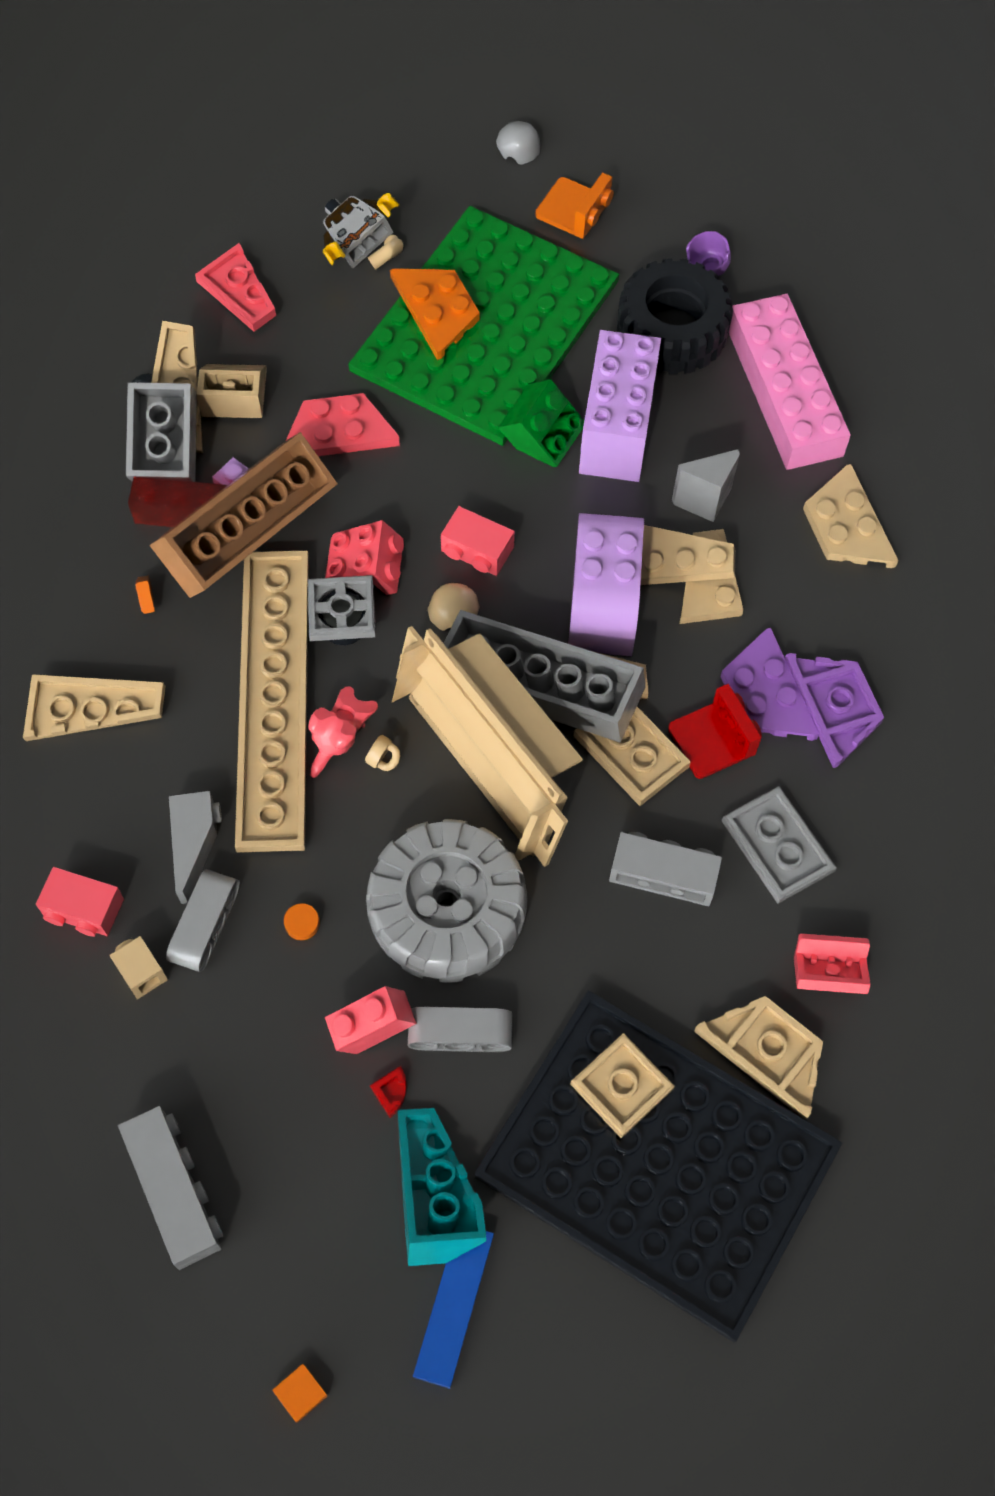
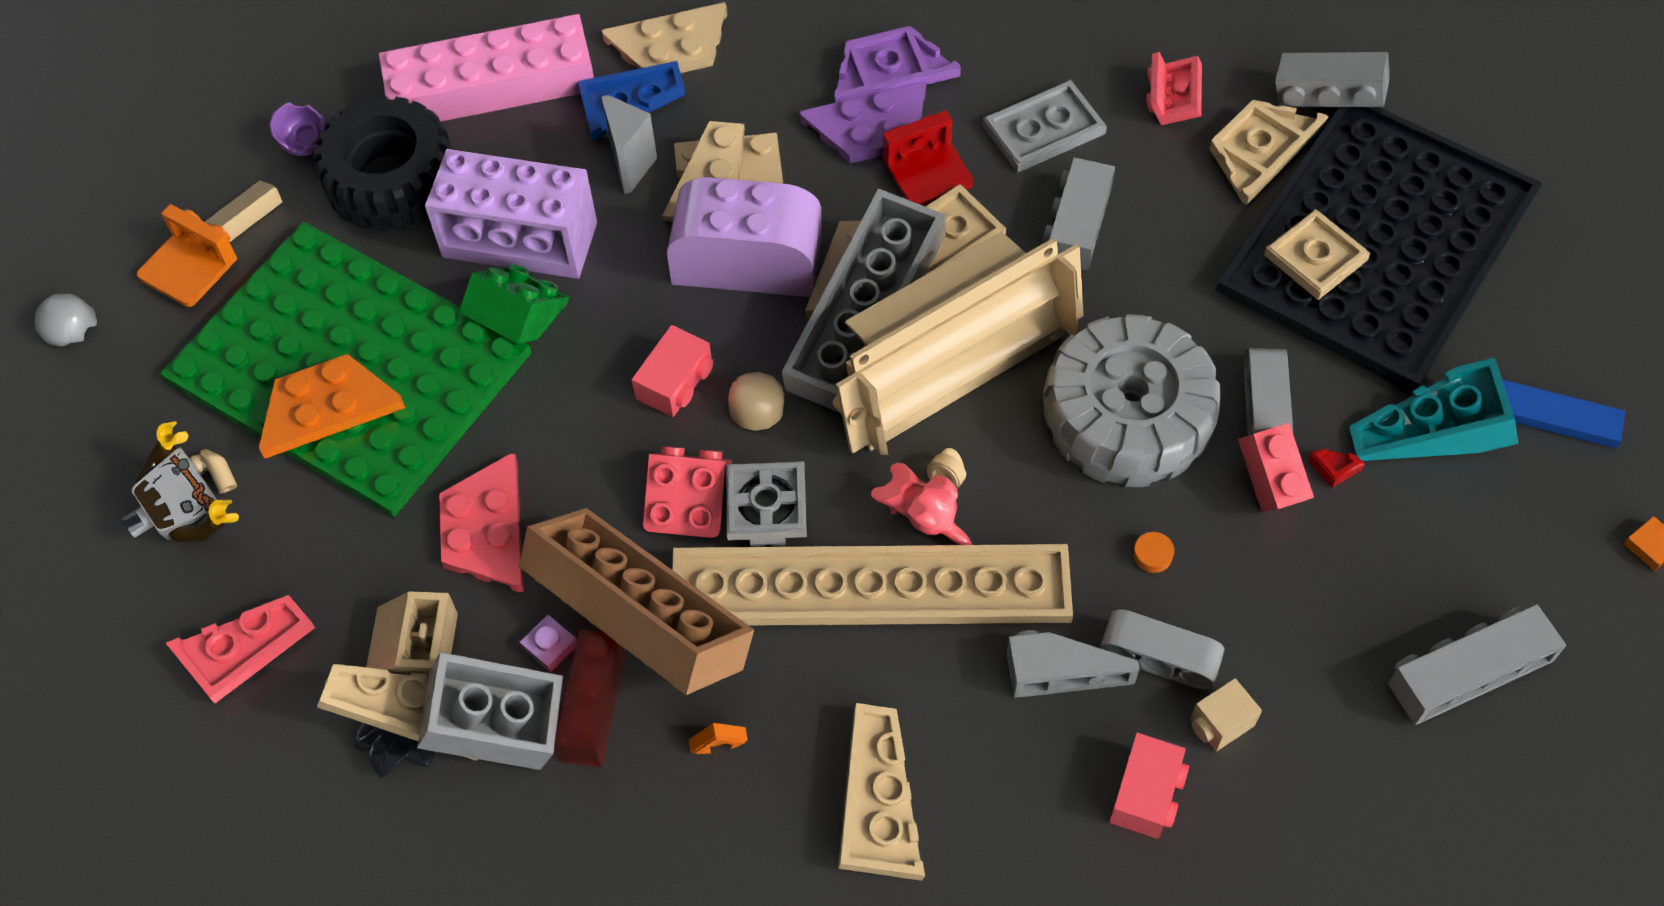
camera: 85 degrees left, 5 degrees down
none -> tan slope [205,180,283,242]
none -> blue wing [578,61,685,141]
none -> light grey brick [1275,52,1390,107]

